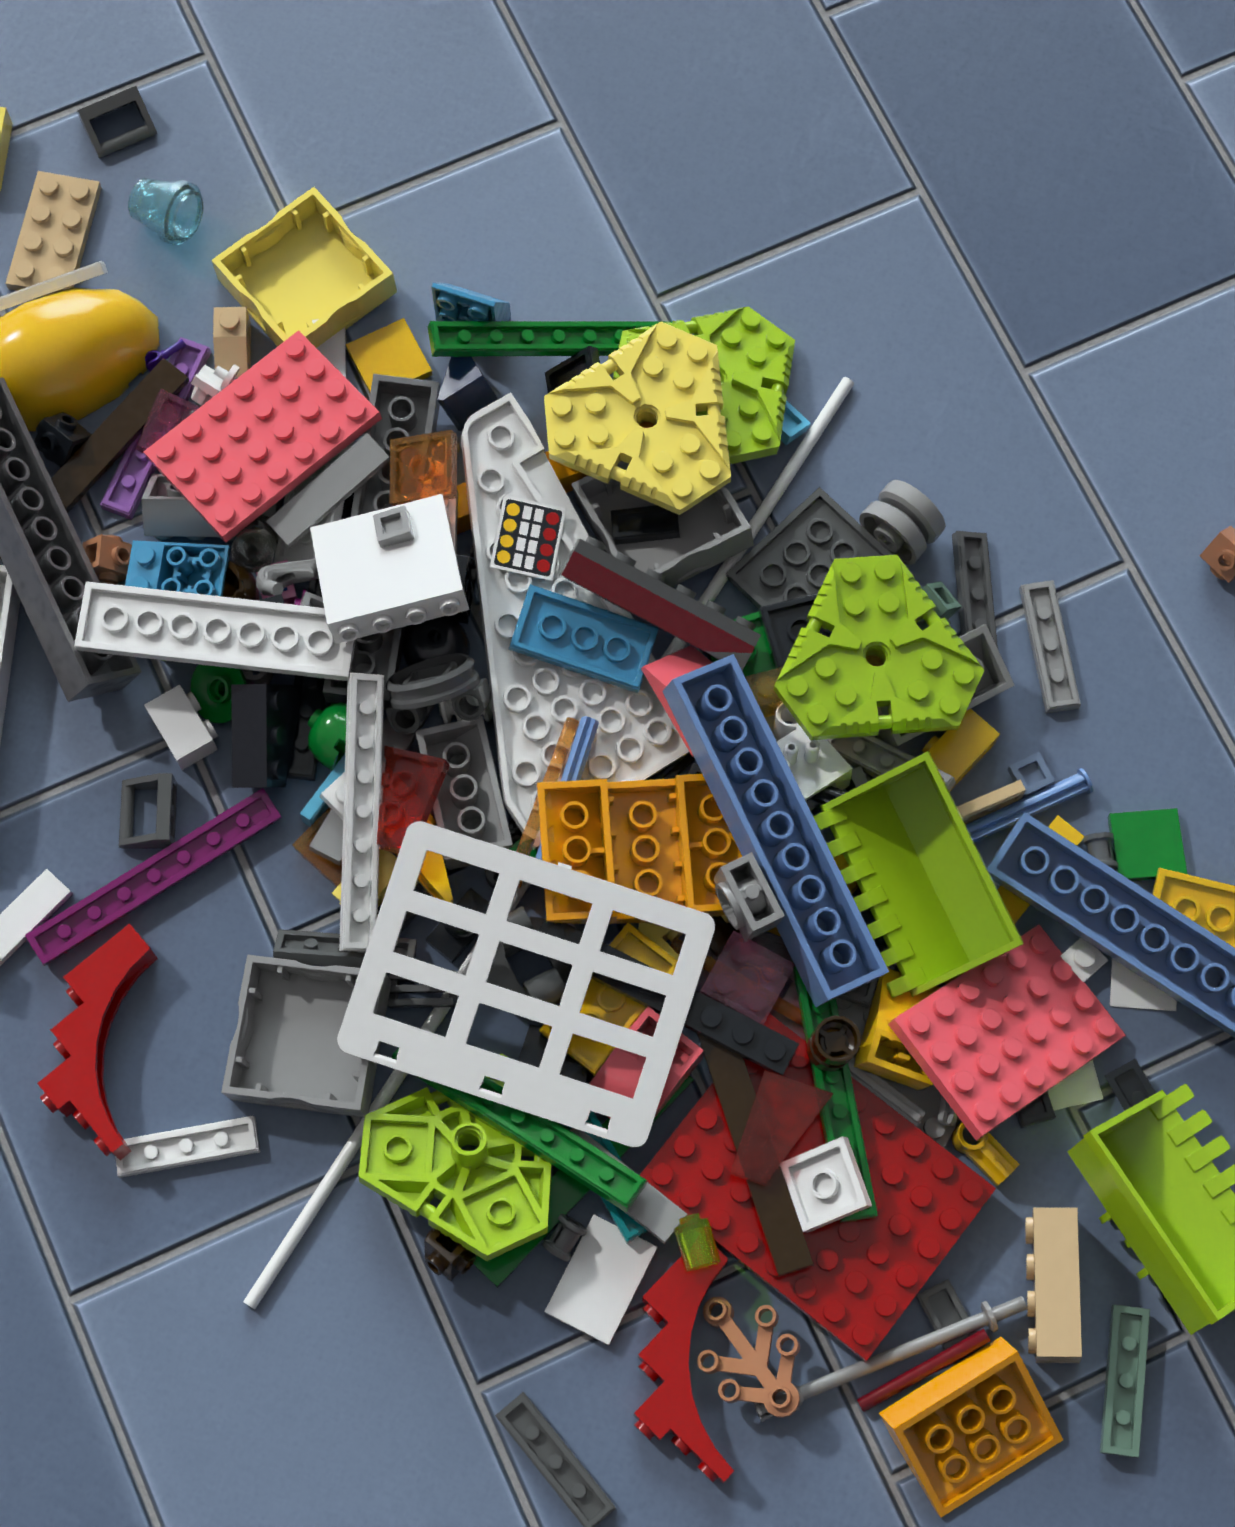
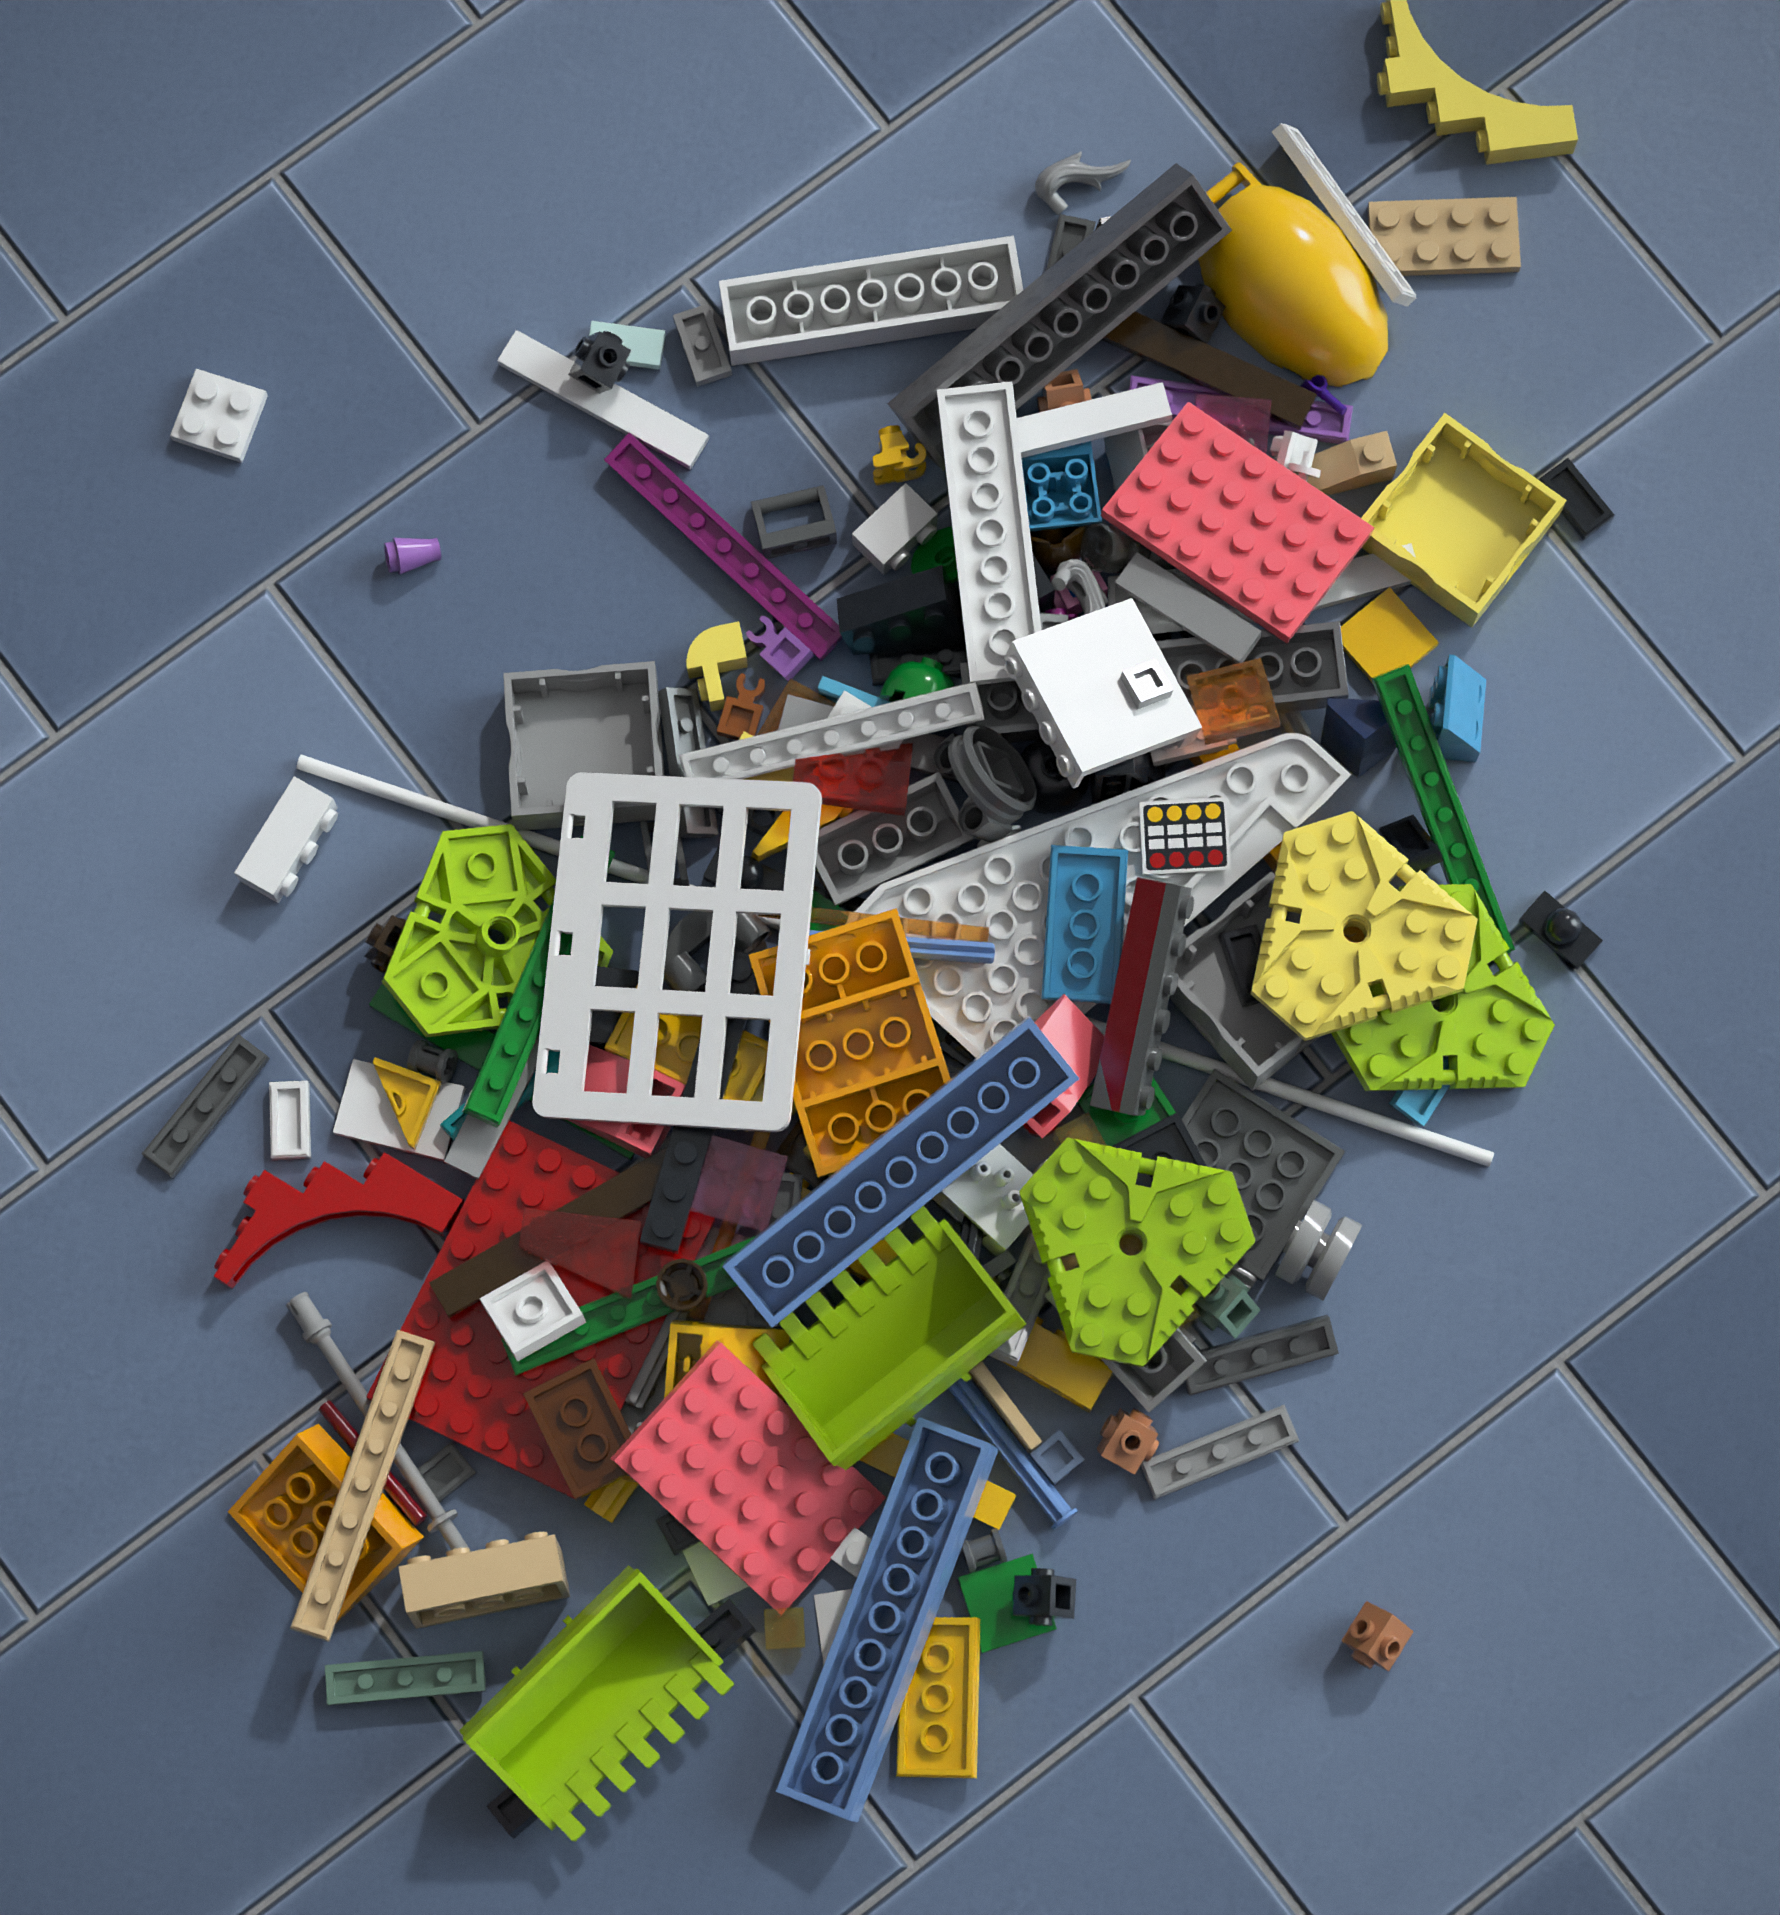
camera: 80 degrees right, 5 degrees up
red arch [37,923,158,1161] -> none
dark grey tile [77,86,157,158] -> none
white tile [115,1116,260,1178] -> none
clear light blue piece [128,178,204,246] -> none
clear neon green brick [674,1213,721,1272] -> none
nougat plant [697,1297,800,1418] -> none
light grey brick [713,852,785,942] -> none
none -> white brick [234,776,338,903]
none -> white tile [269,1081,311,1160]
none -> tan tile [291,1330,435,1642]
none -> yellow tile [373,1057,442,1150]
none -> medium lavender cone [384,538,441,575]
none -> reddish brown plate [523,1358,632,1501]
none -> light yellow brick [686,621,748,712]
none -> dark orange plate [717,673,765,740]
none -> medium lavender plate [746,616,814,682]
none -> clear yellow plate [764,1607,806,1650]
none -> yellow piece [873,425,926,485]
none -> black brick [1012,1568,1076,1626]
none -> white tile [1017,382,1172,458]
none -> nougat brick [1097,1408,1159,1475]
none -> black tile [1518,891,1603,971]
none -> black tile [1538,458,1615,540]

